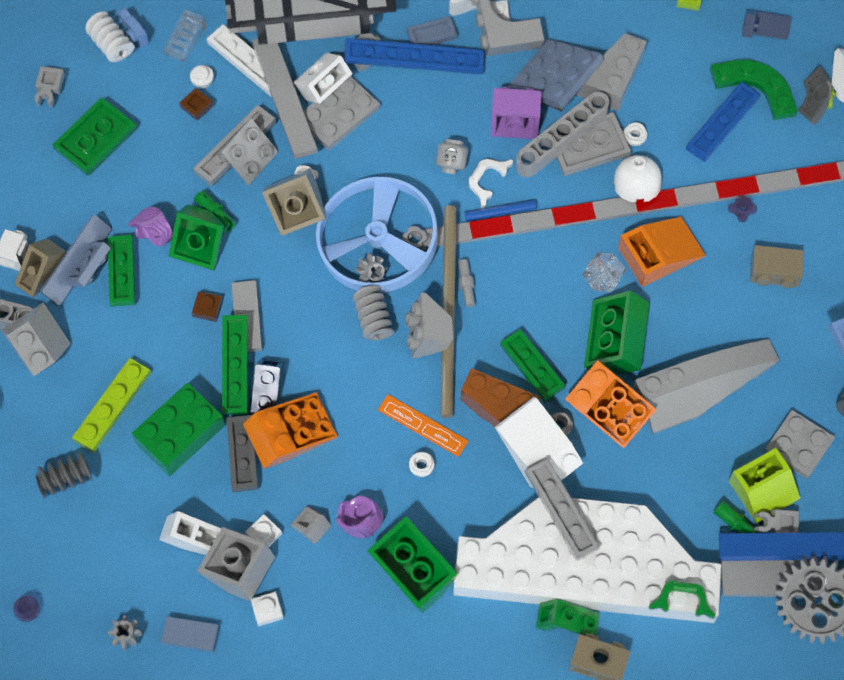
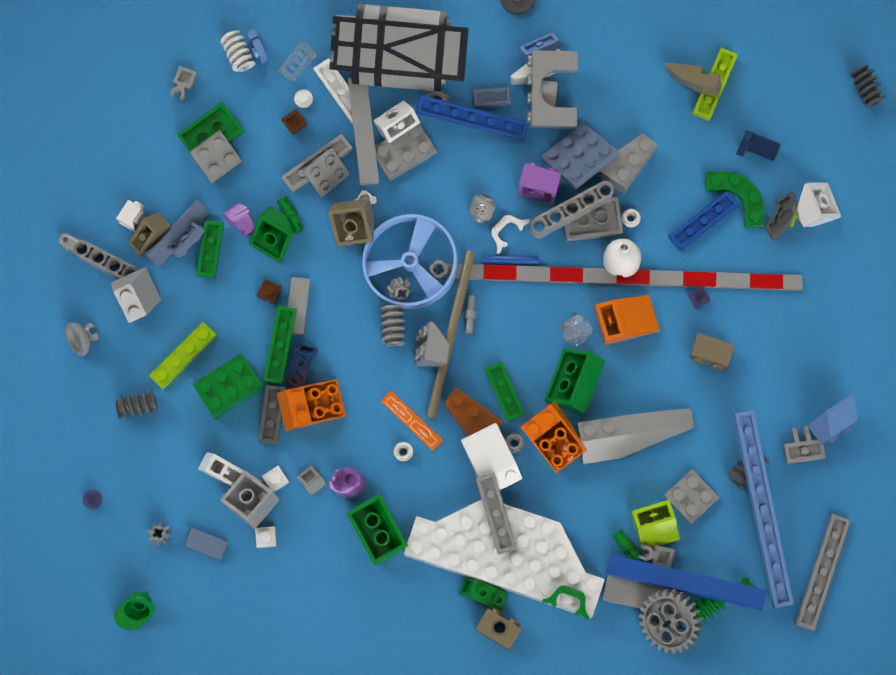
camera: 15 degrees right, 10 degrees up
none -> light grey plate [189,130,242,183]

